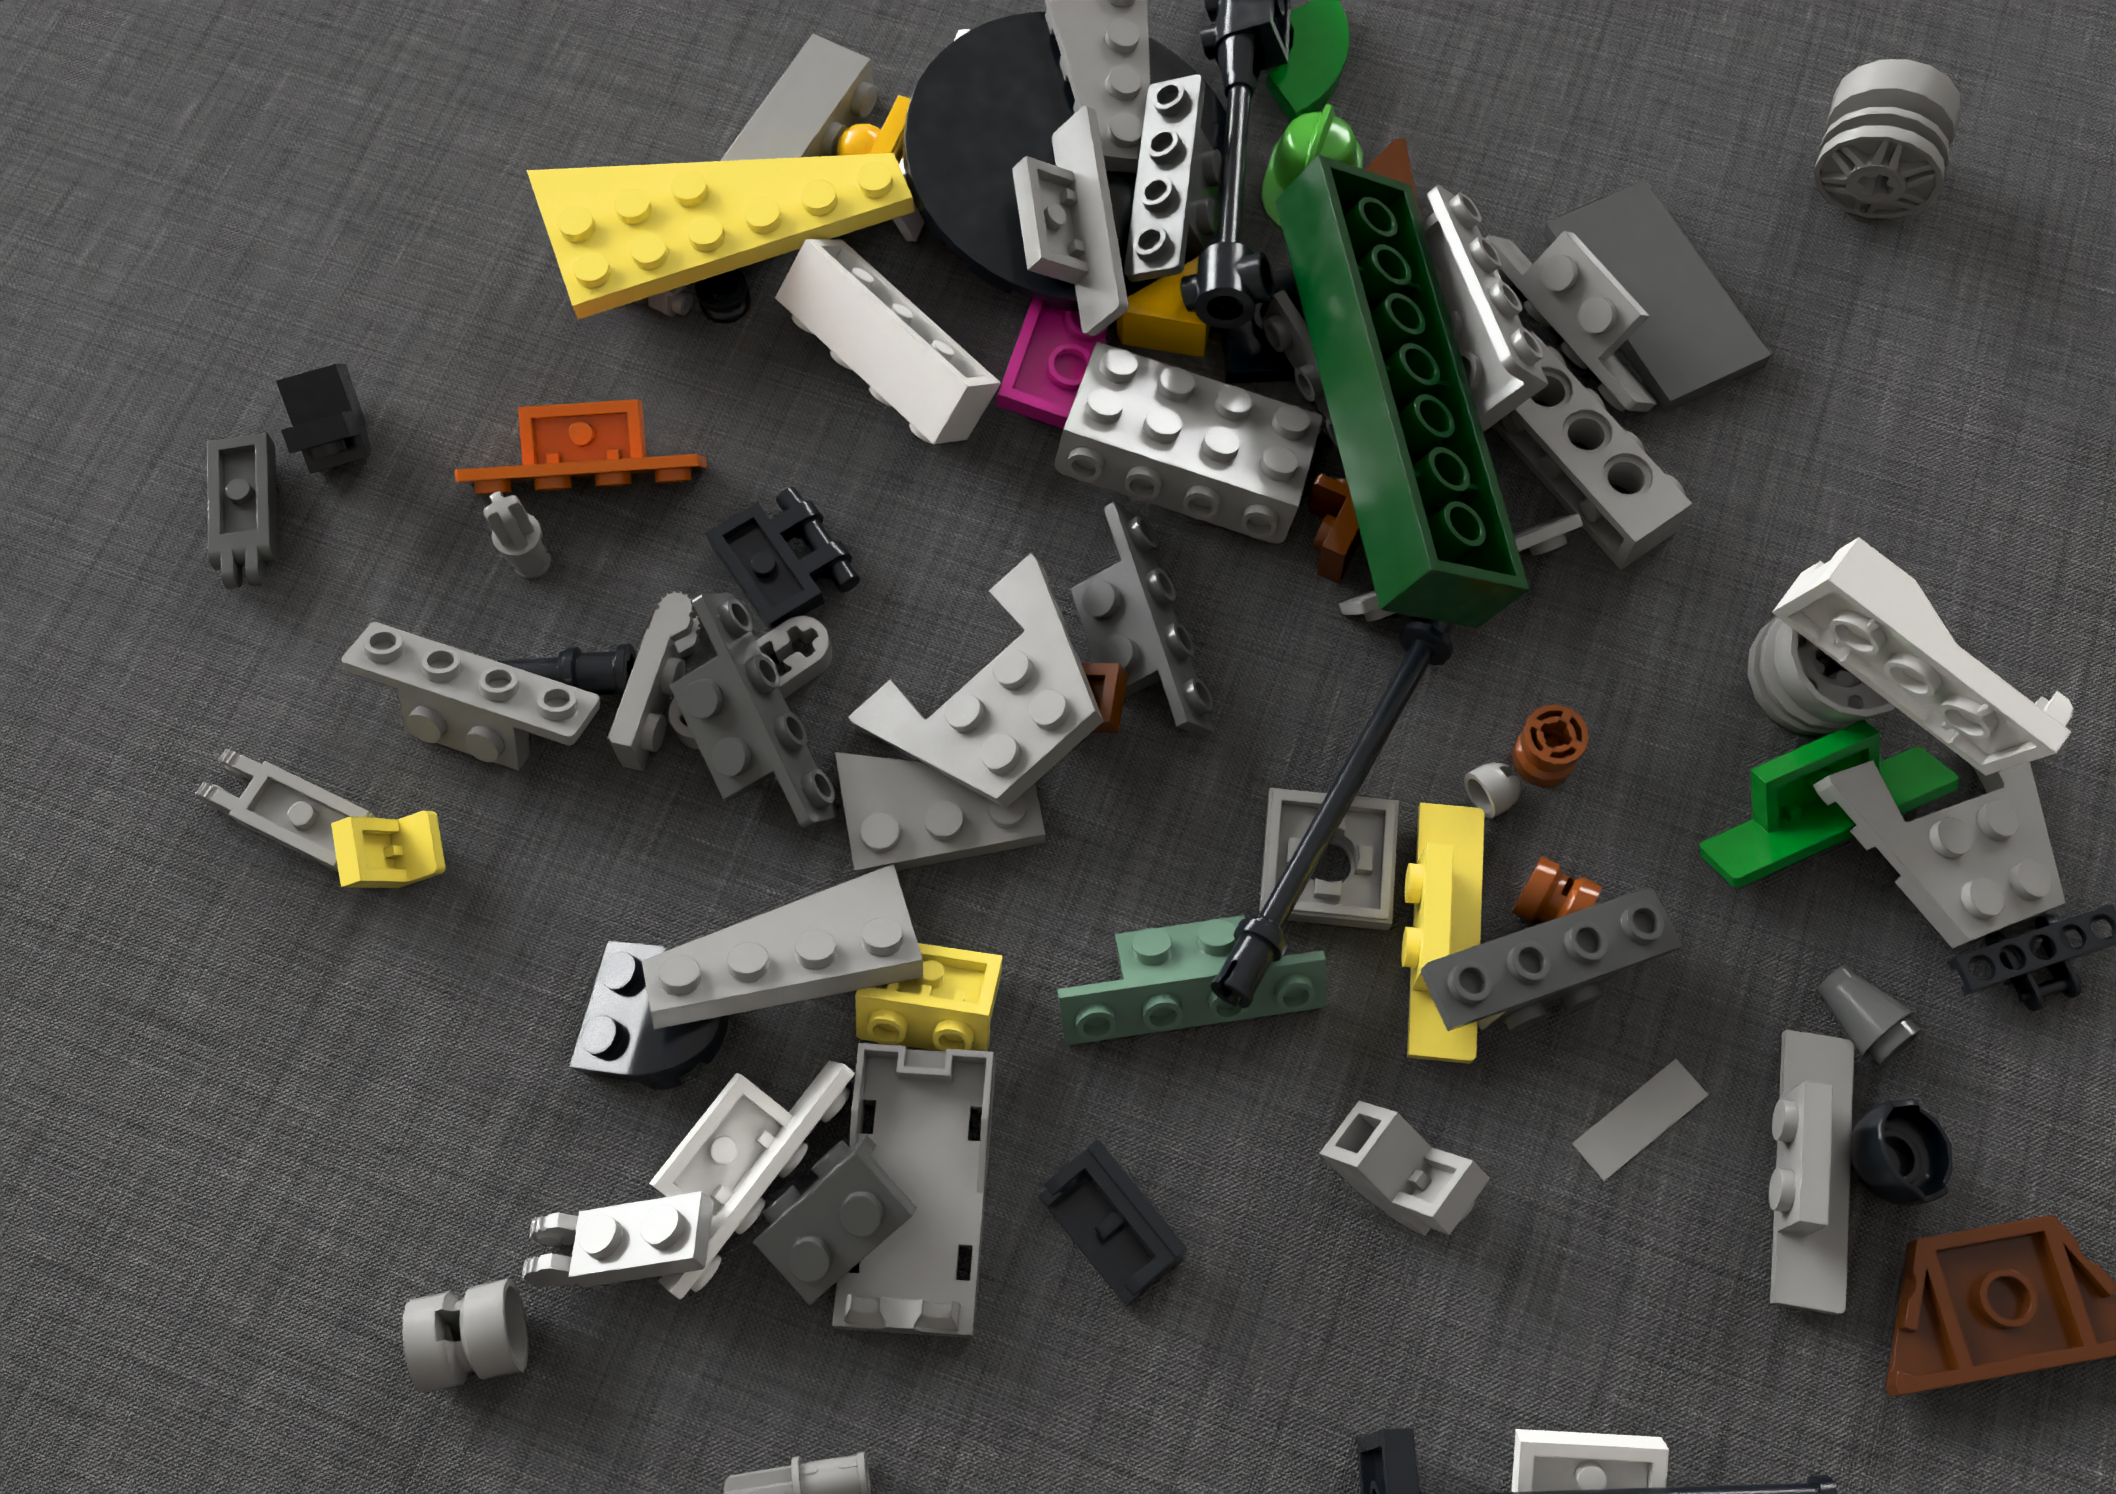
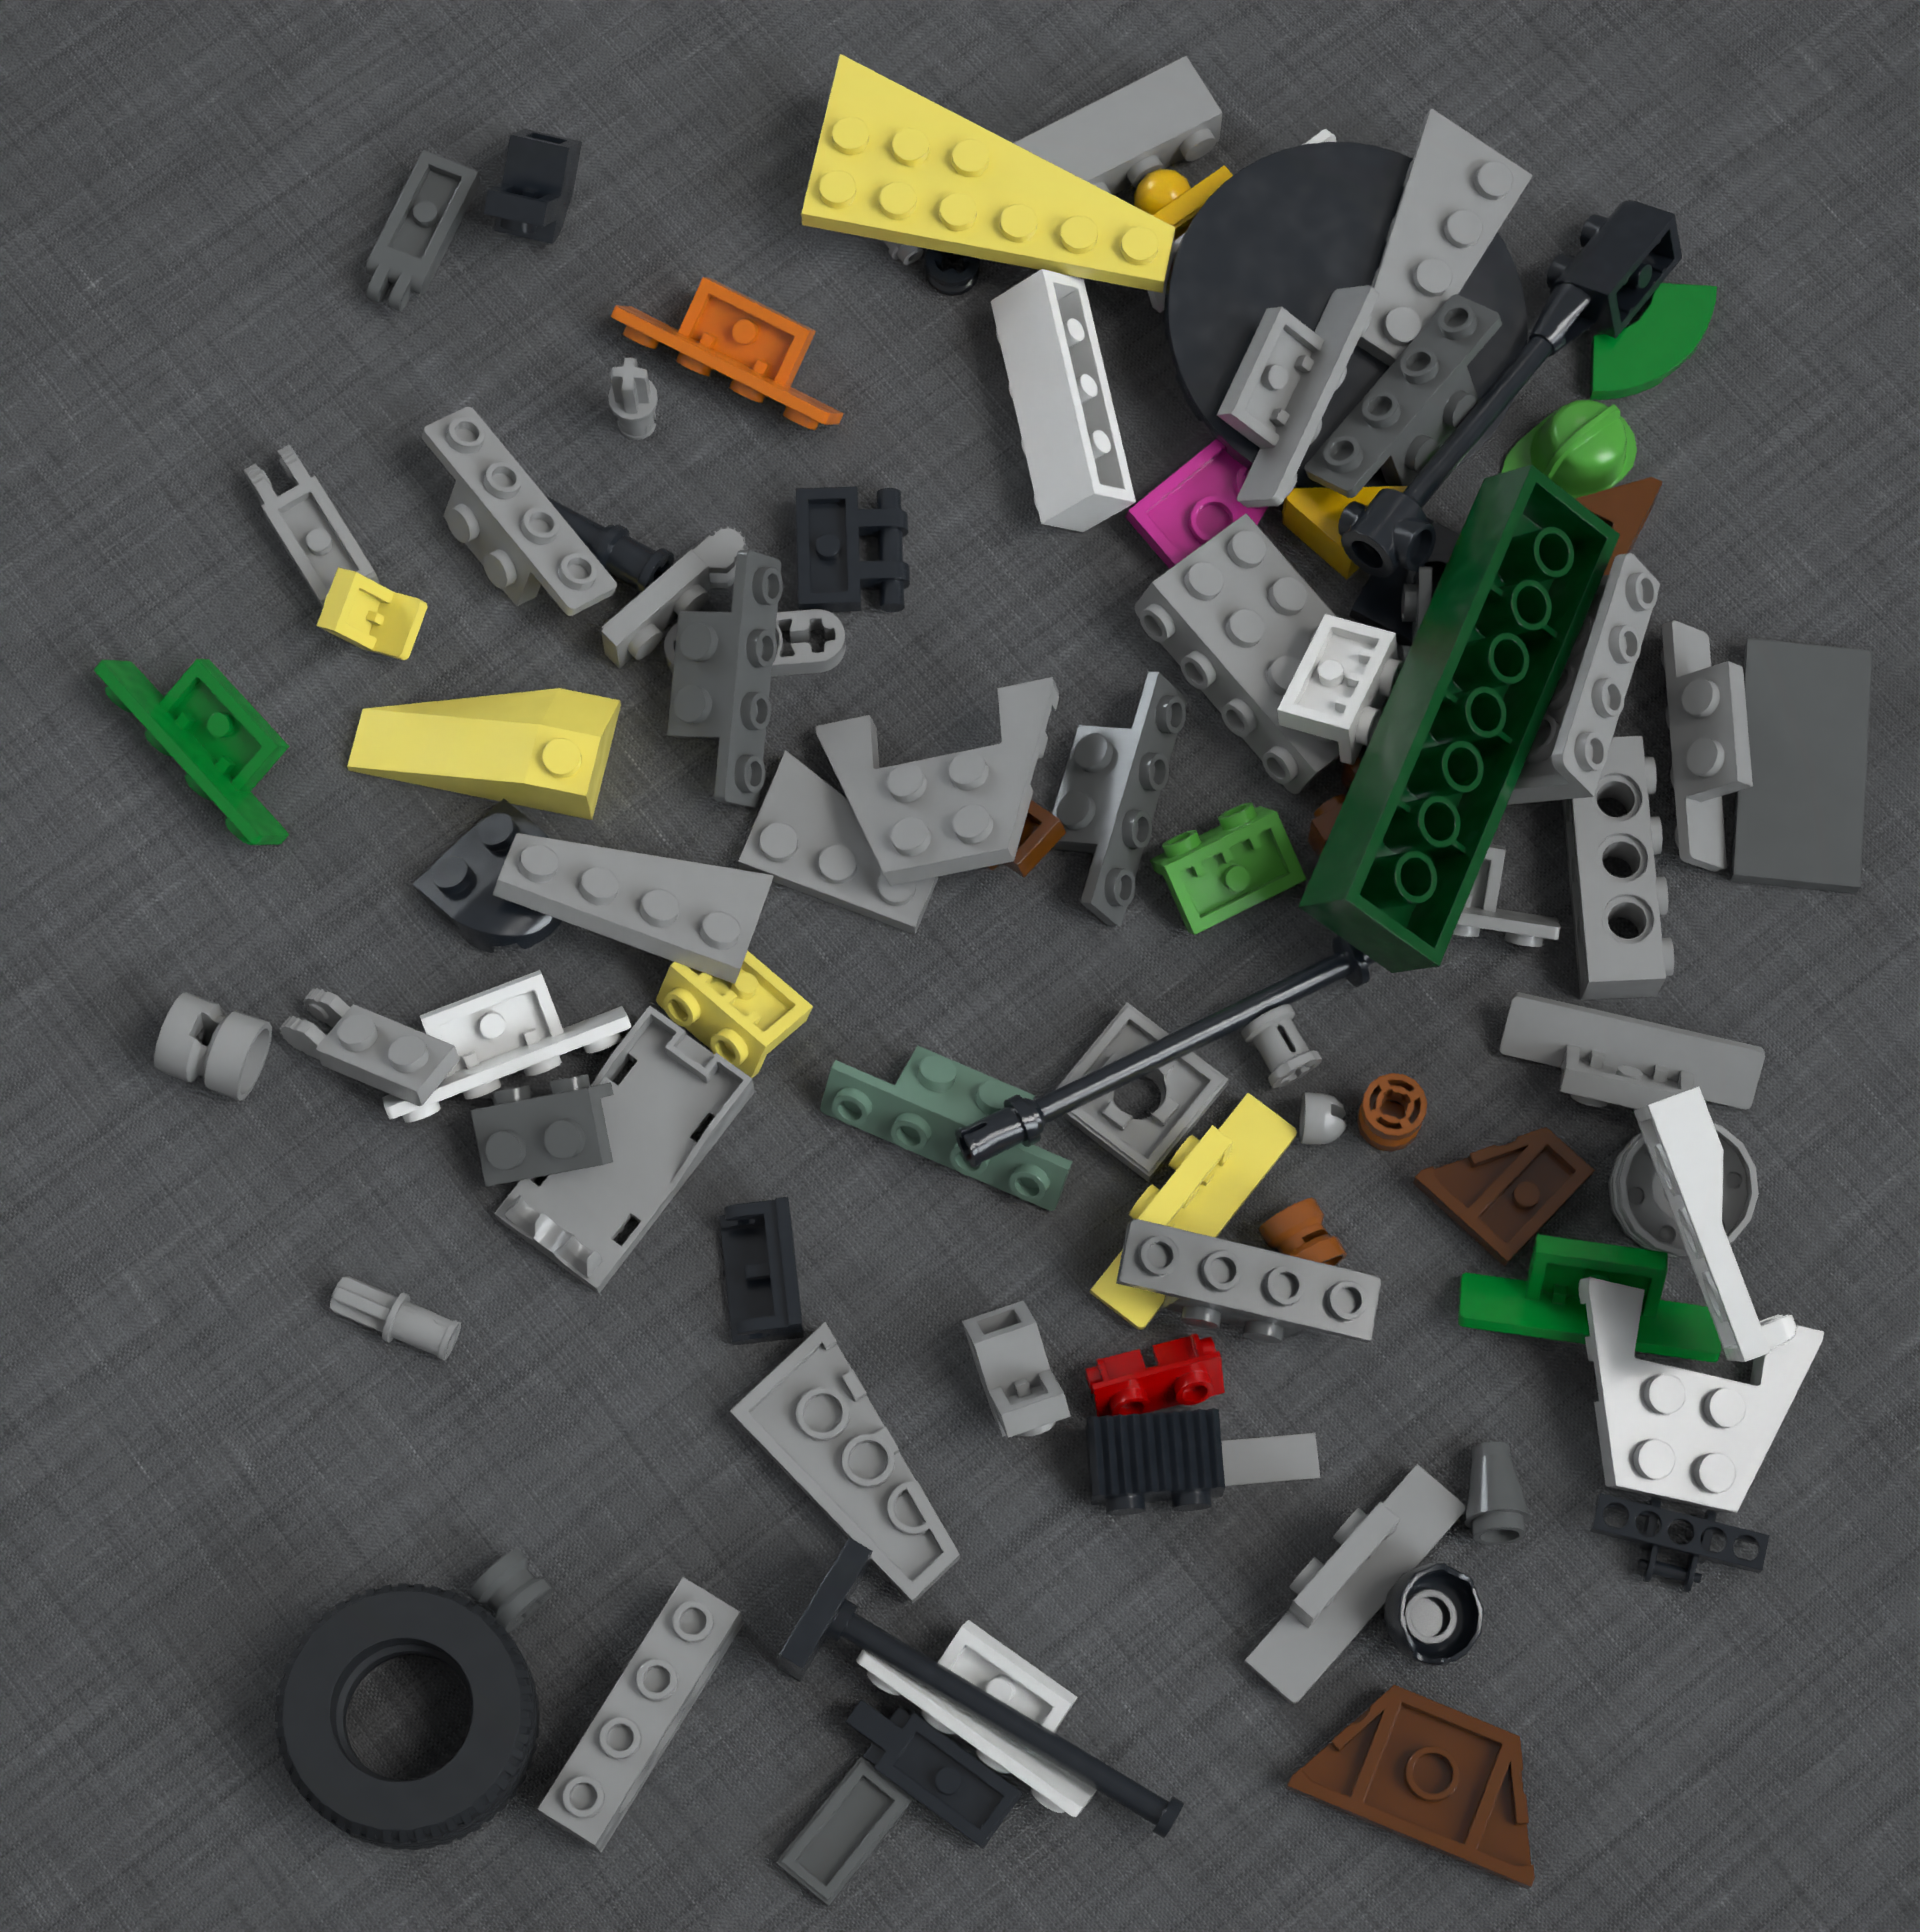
camera: 30 degrees right, 5 degrees up
none -> green bracket [94,659,290,845]
none -> light yellow wedge [347,688,621,820]
none -> light grey wing [730,1322,960,1604]
none -> red hinge [1085,1333,1225,1417]
none -> black brick [1085,1408,1225,1515]
none -> bright green bracket [1150,802,1307,935]
none -> light grey bush [1241,1004,1322,1088]
none -> white bracket [1277,614,1404,765]
none -> reddish brown wing [1413,1127,1595,1267]
none -> light grey bracket [1500,992,1765,1111]

